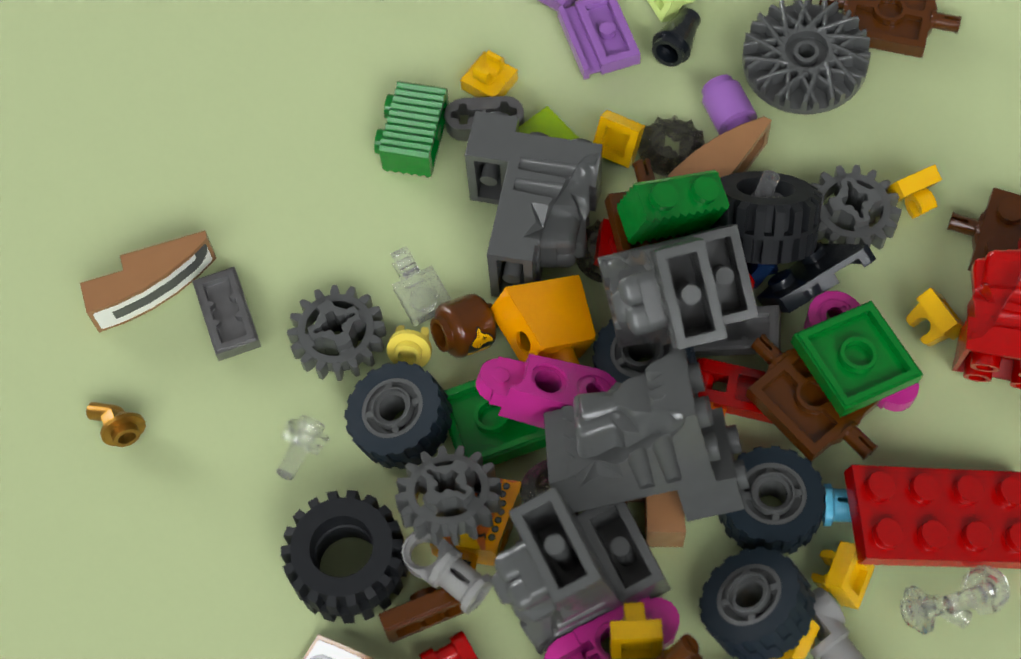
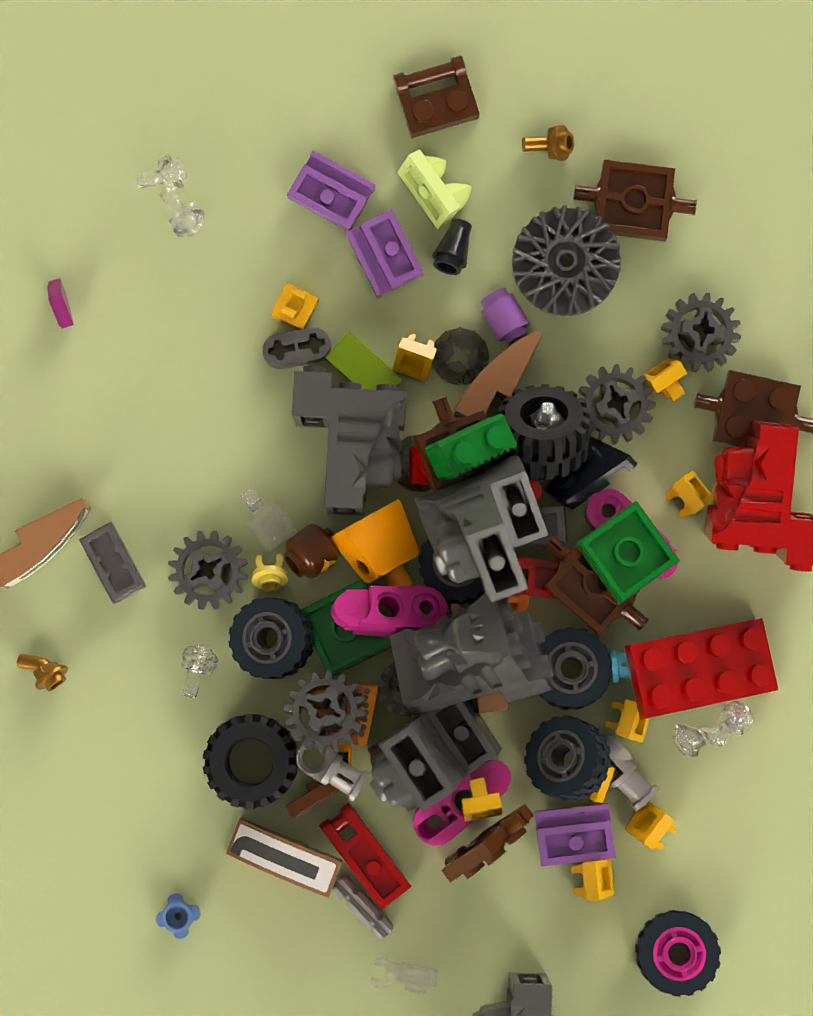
camera: 15 degrees left, 20 degrees up
green brick [374,81,449,178] -> none
none -> magenta tile [47,278,74,329]
none -> dark grey gear [661,293,741,372]

